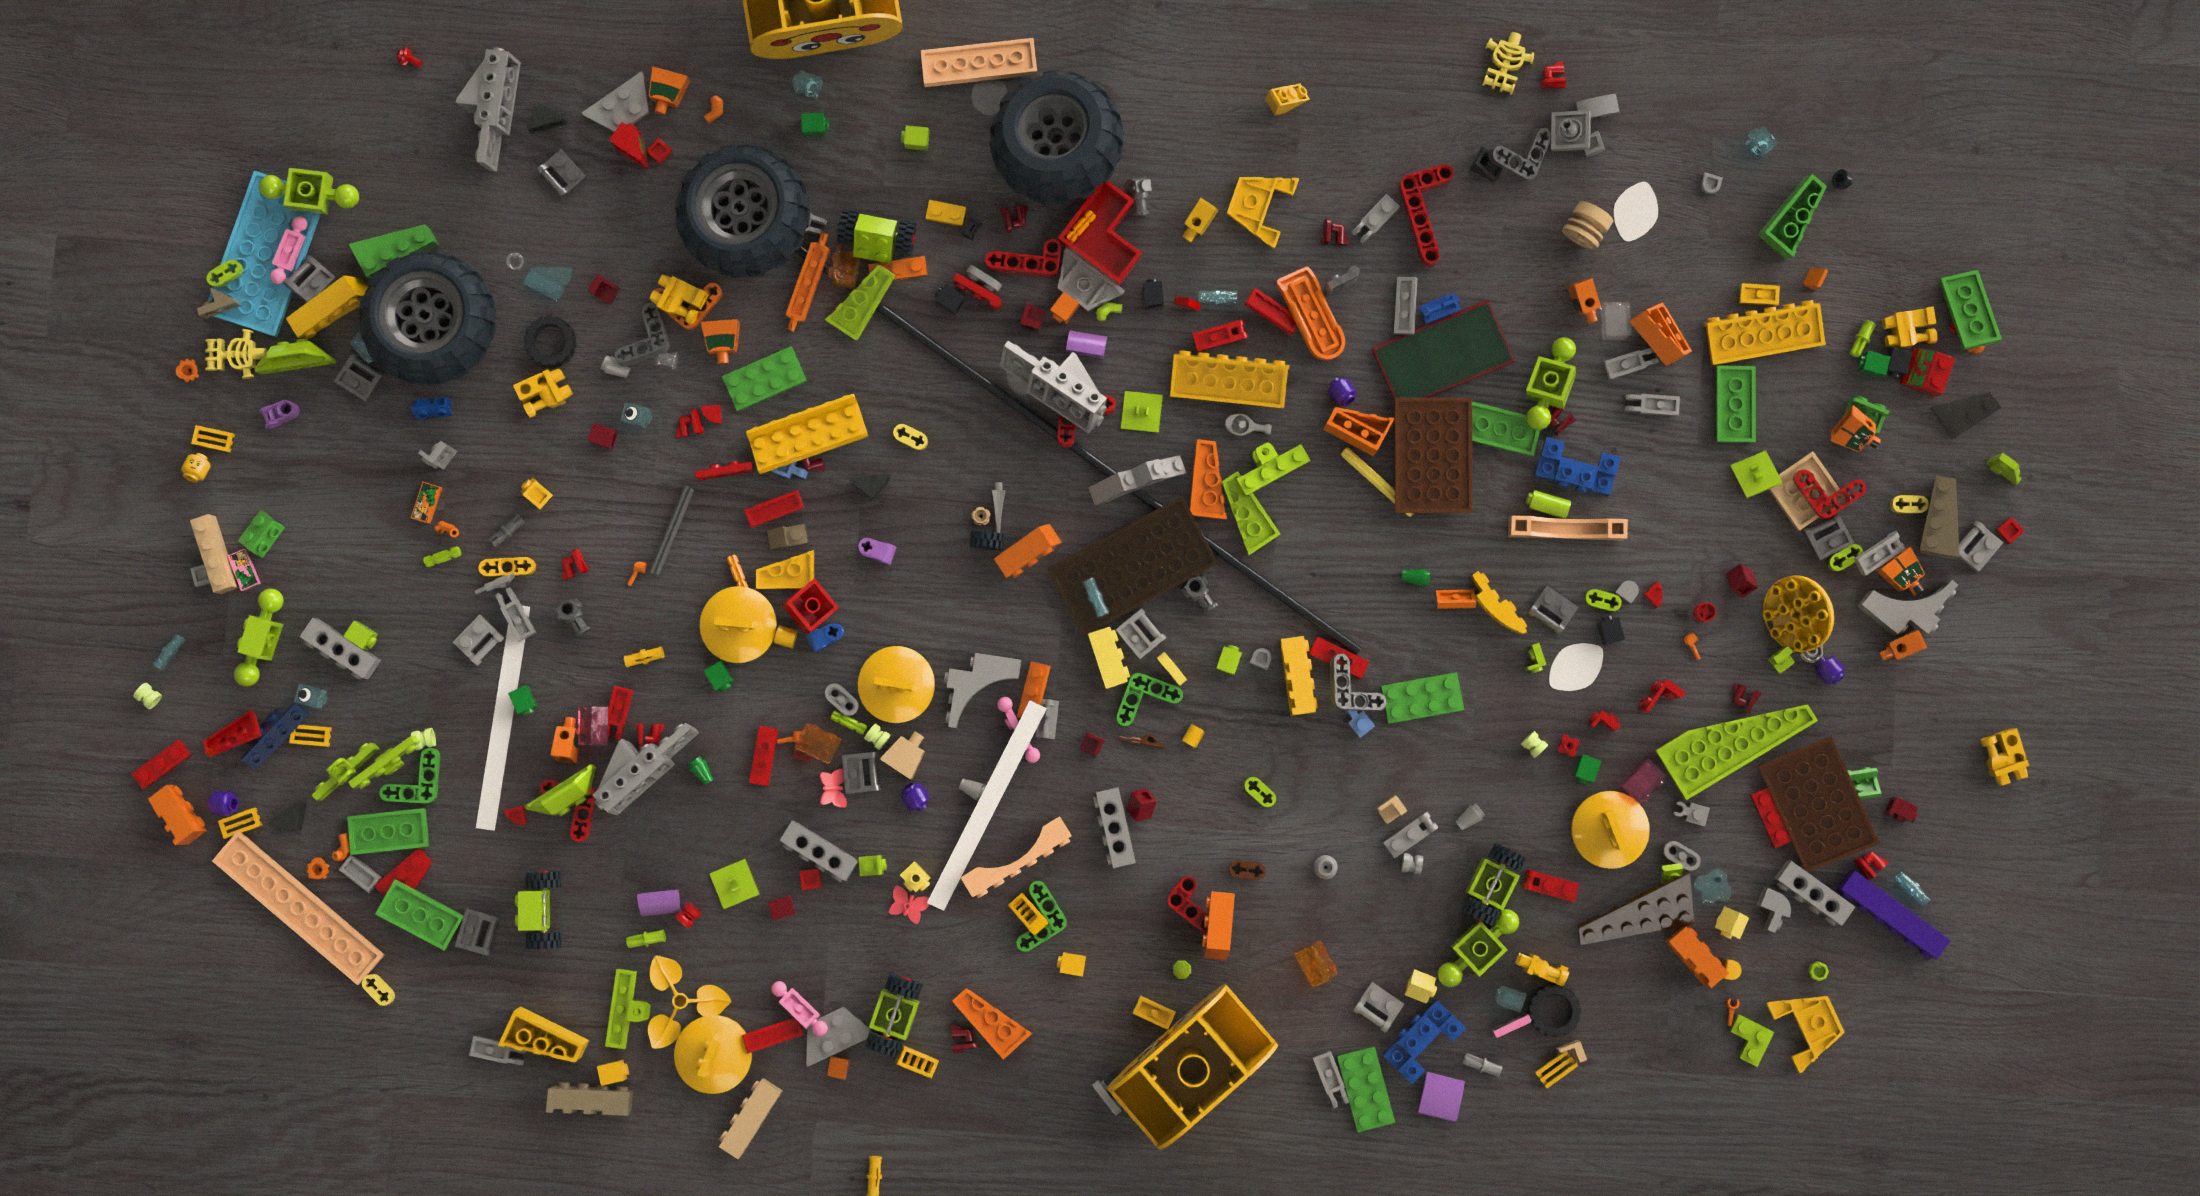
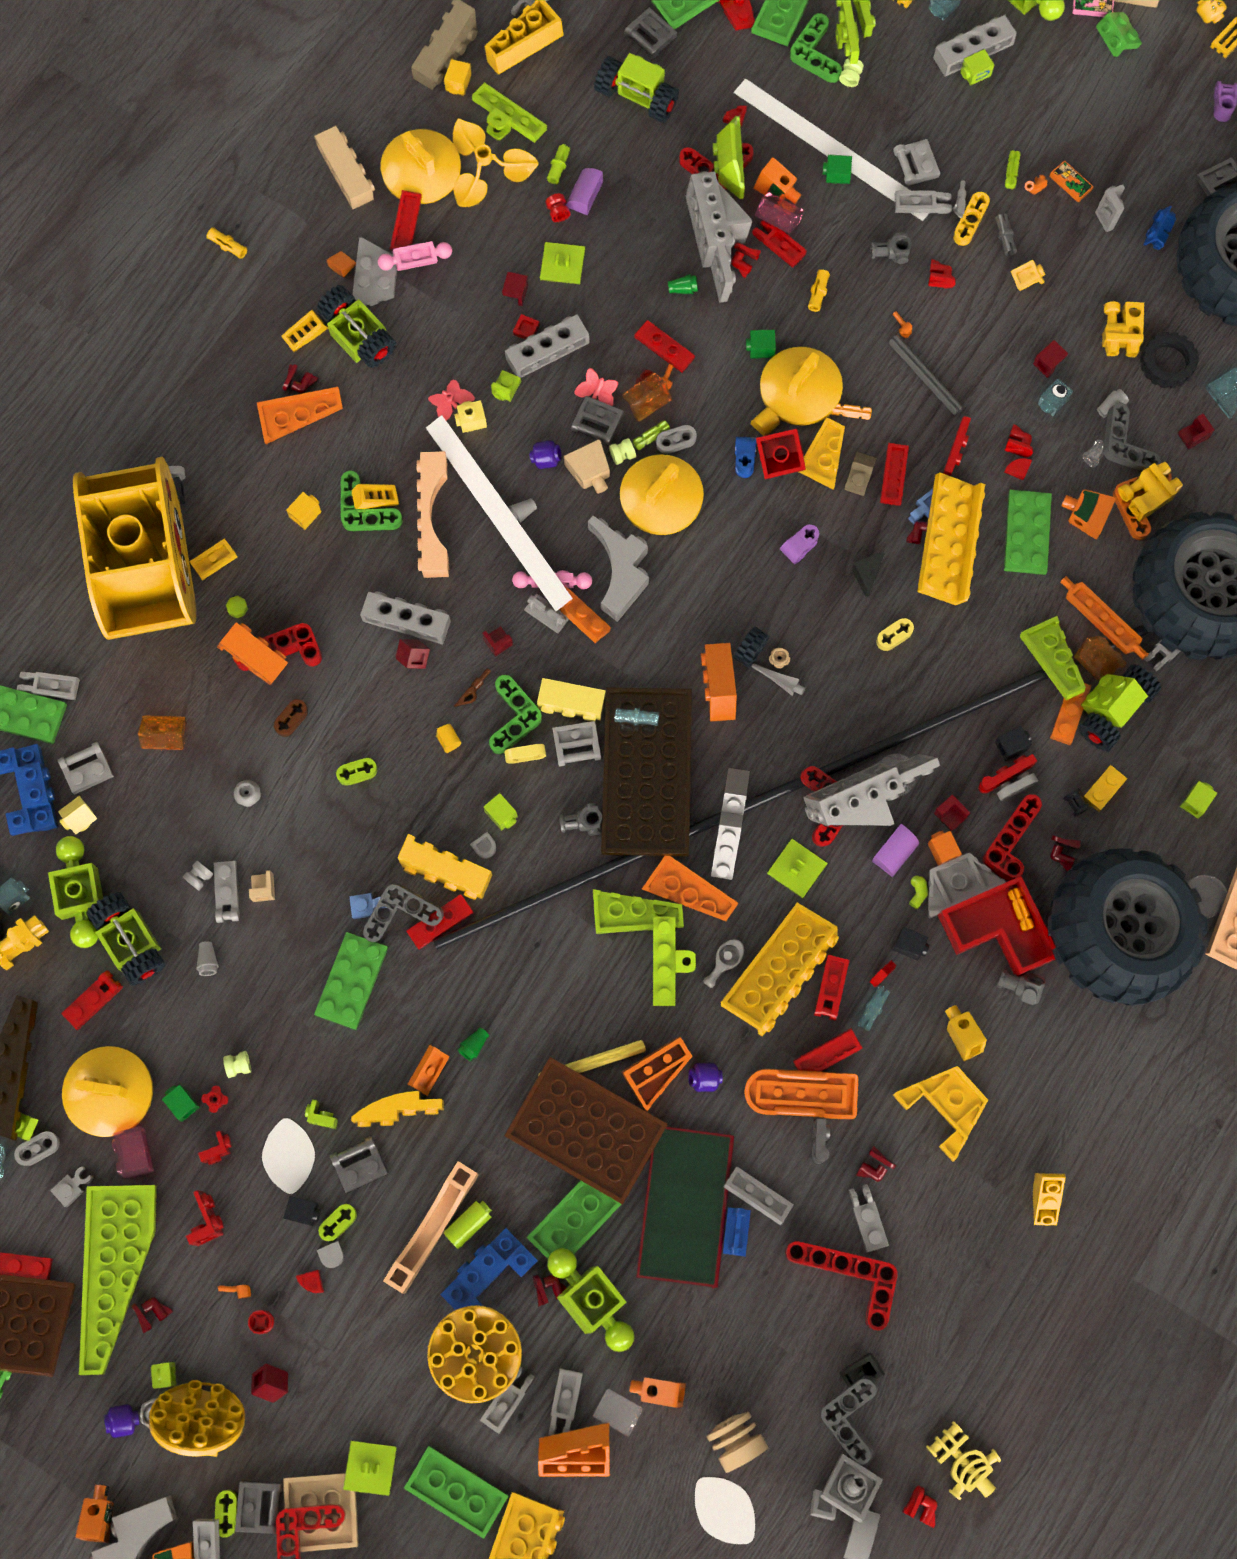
camera: 115 degrees right, 10 degrees down
none -> yellow bracket [428,1306,522,1403]

